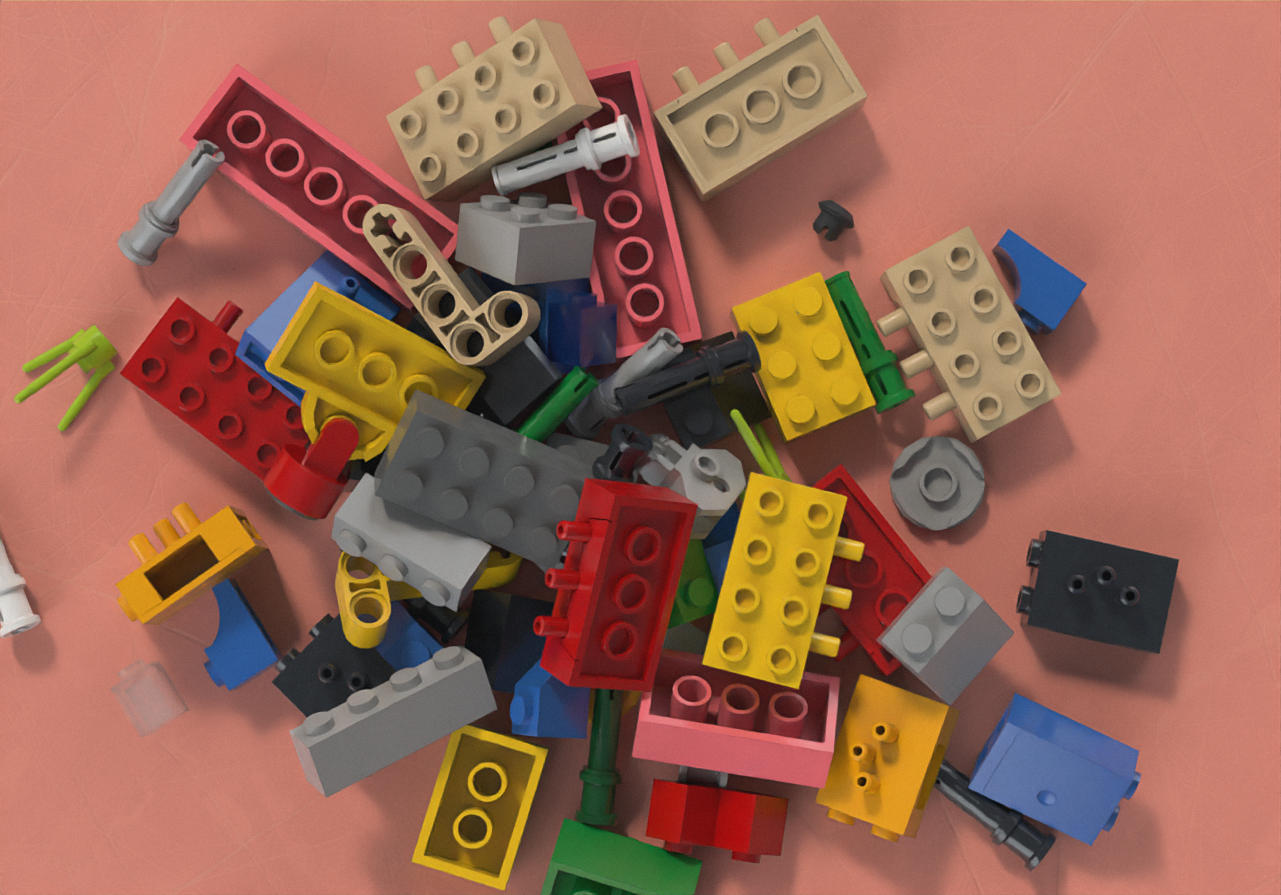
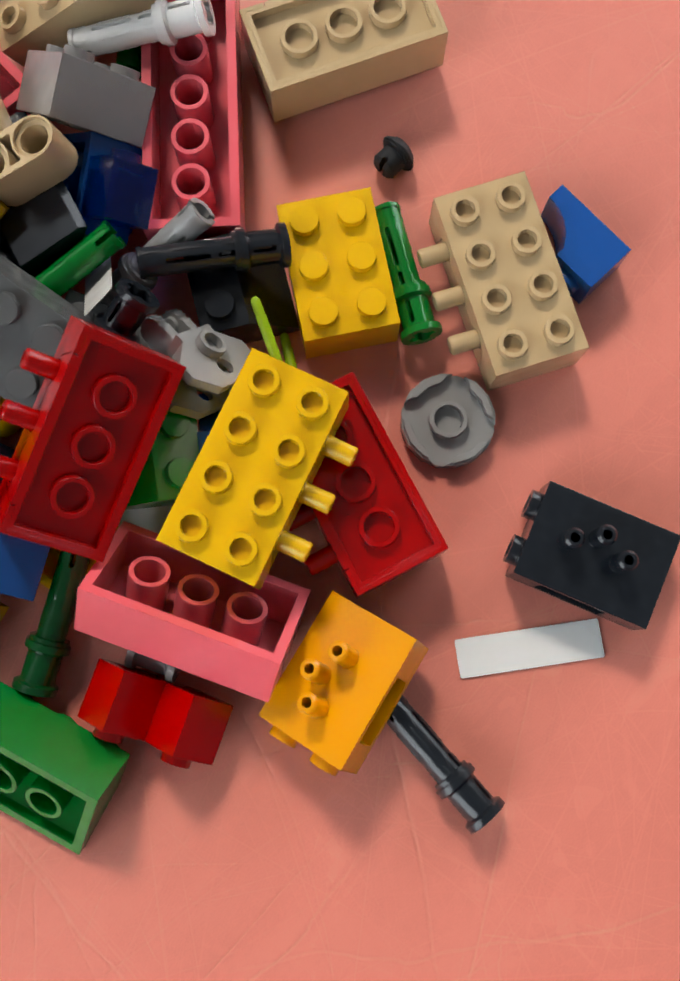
camera: 10 degrees right, 5 degrees down
light grey slope [876,566,1014,706] -> none
blue piece [968,693,1141,846] -> none
none -> white sticker [84,257,112,316]
none -> white sticker [454,618,605,679]

